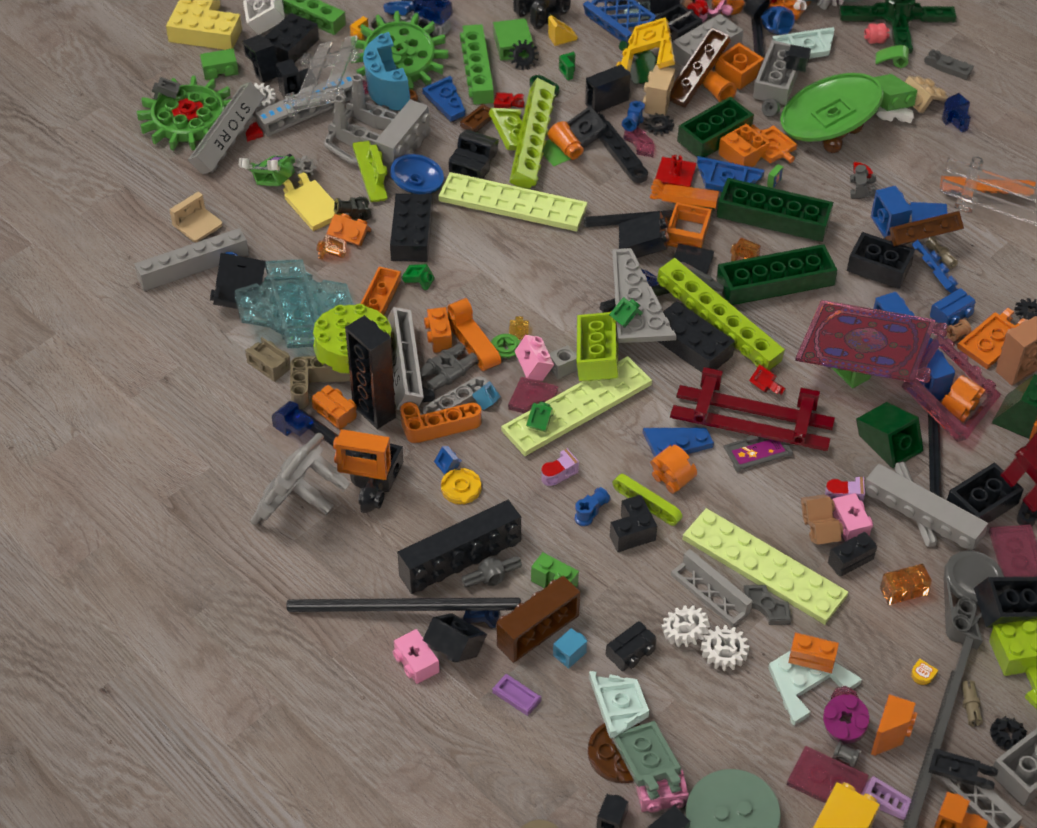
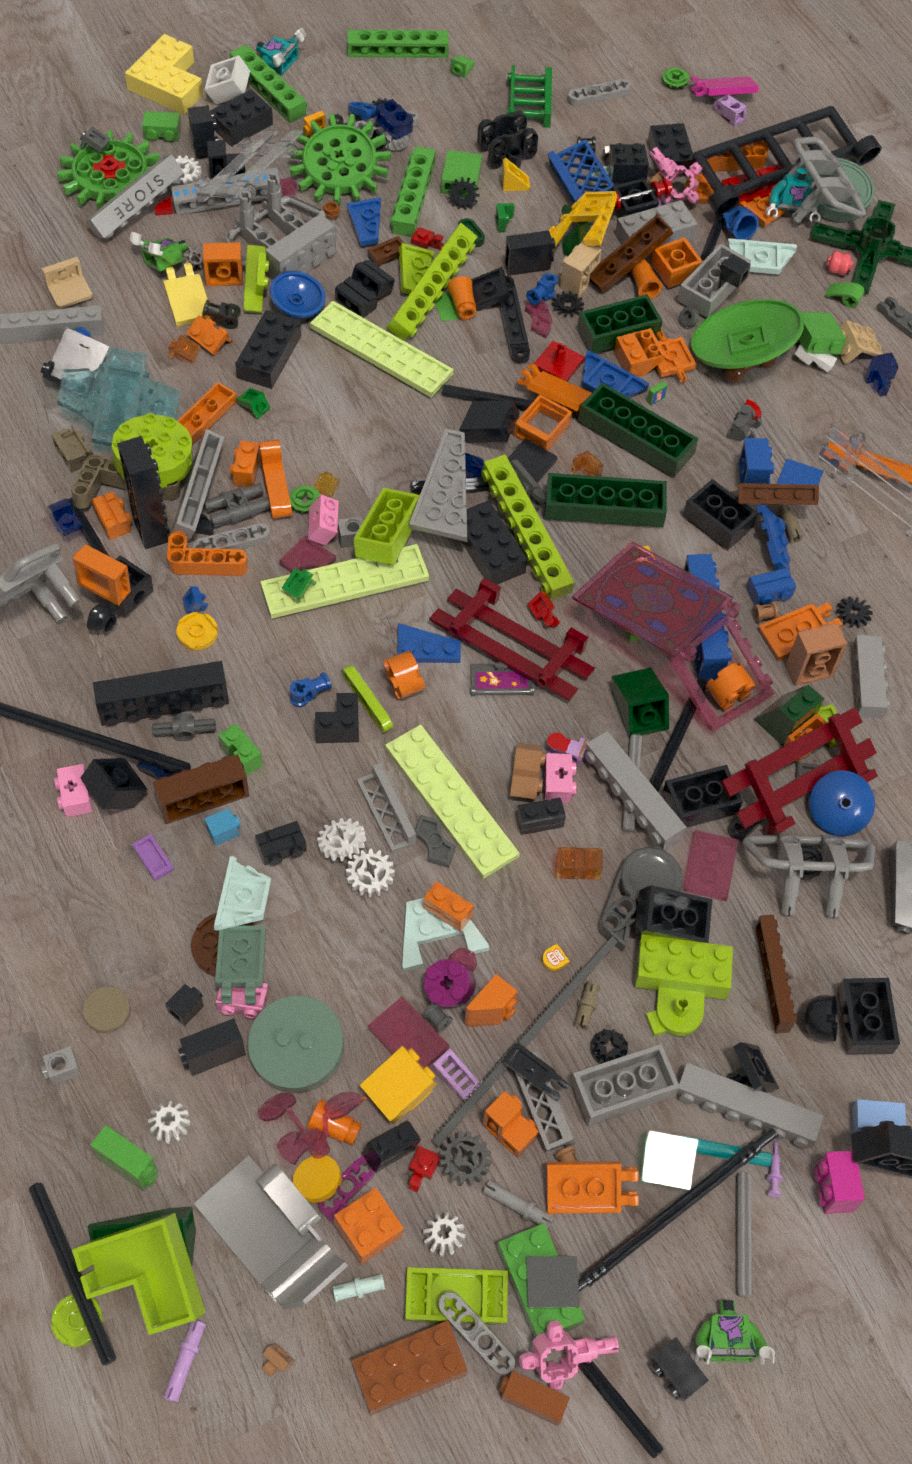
camera: 15 degrees right, 10 degrees up
dark azure cylinder [363,32,410,110] -> none
dark azure slope [472,381,500,410] -> none
lavender leg [541,448,579,486] -> none
green bracket [609,297,643,328] -> none
none -> orange brick [203,242,243,286]

